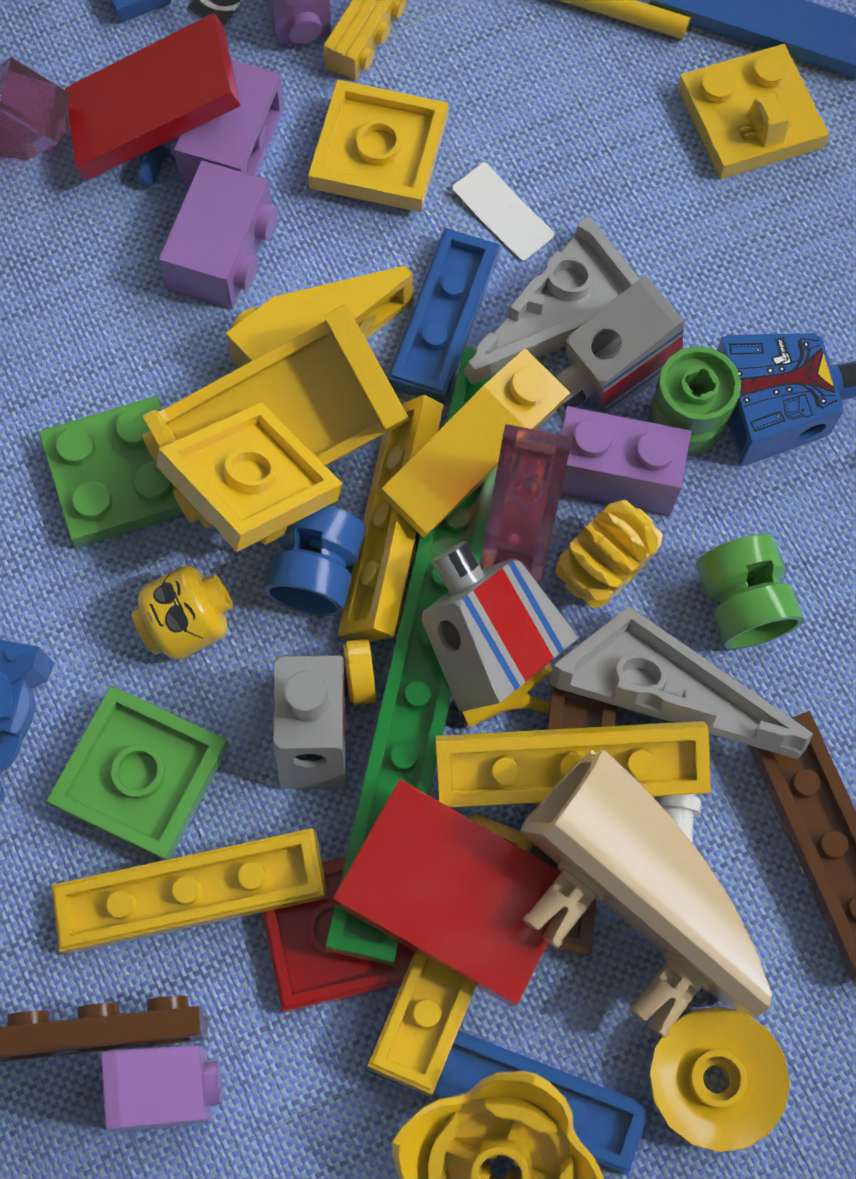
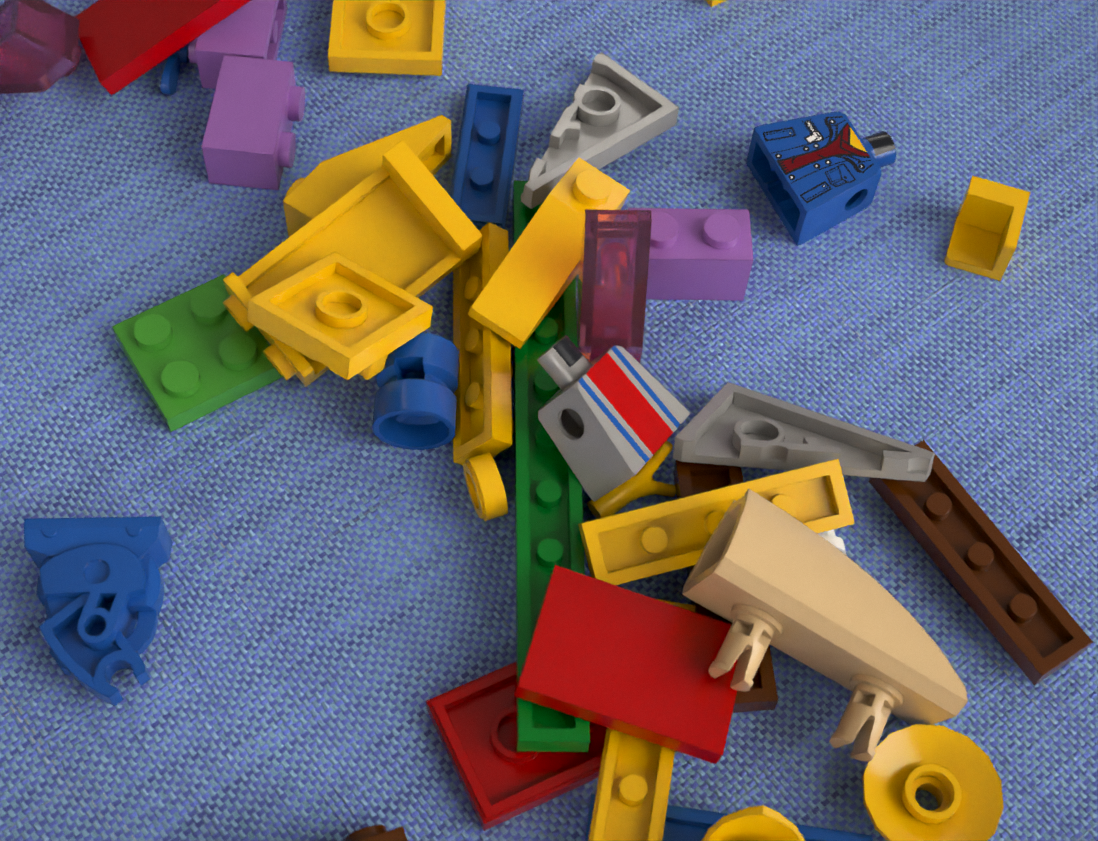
camera: 15 degrees left, 10 degrees down
bright green plate [46,685,230,861] -> none
yellow tile [51,828,328,954] -> none
yellow head [132,566,233,660] -> none
light grey torso [273,656,346,789] -> none
white sticker [453,163,555,260] -> none
light grey torso [555,275,684,414] -> none
yellow gear [555,500,663,608] -> none
bright green wheel [648,346,741,456] -> none
bright green wheel [695,534,805,649] -> none

